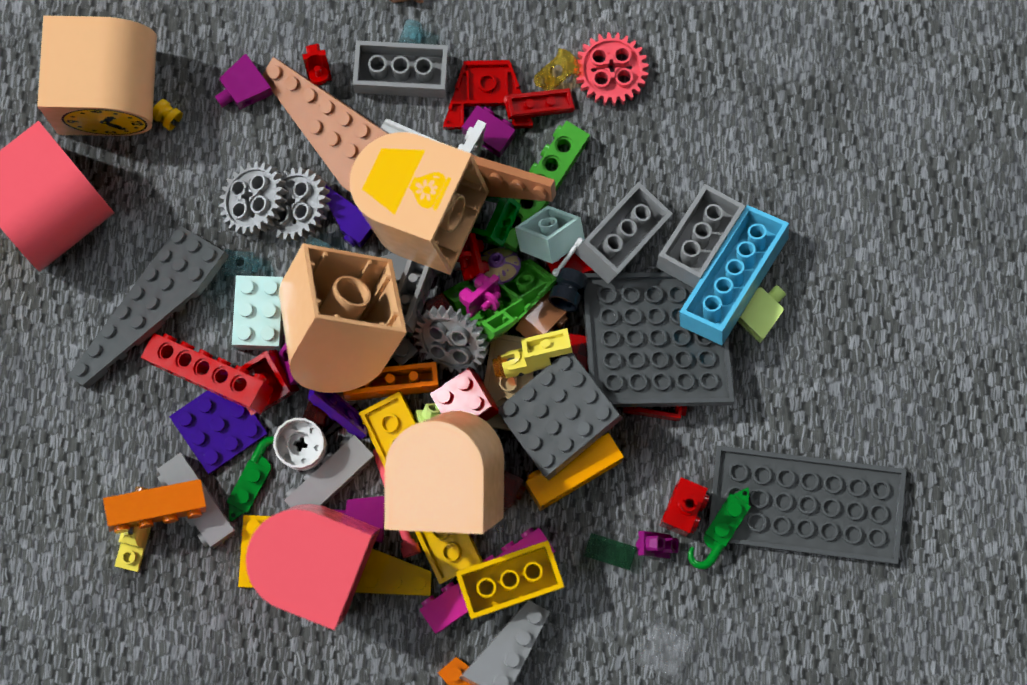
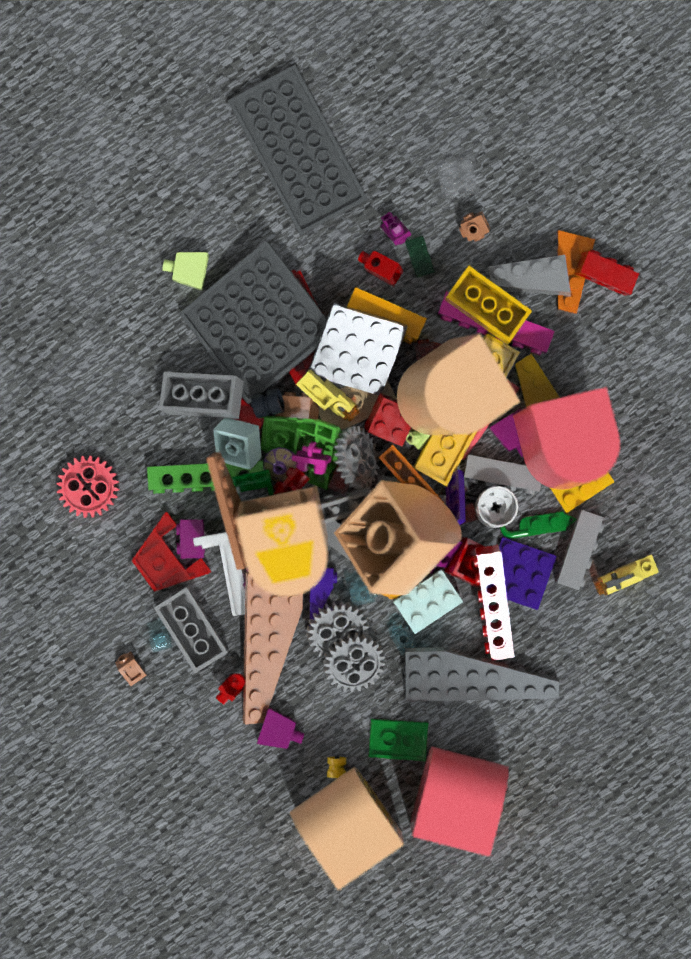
camera: 125 degrees left, 10 degrees up
orange brick [103,479,206,533] -> none
red tile [503,88,575,120] -> none
clear yellow piece [534,48,579,91] -> none
white hinge [552,237,584,277] -> none
light grey brick [656,184,745,288] -> none
red brick [659,477,709,537] -> none
medium azure brick [679,205,789,345] -> none
green plate [688,487,751,570] -> none
none -> red torso [358,251,403,287]
none -> green tile [368,718,429,761]
none -> nougat brick [459,211,490,242]

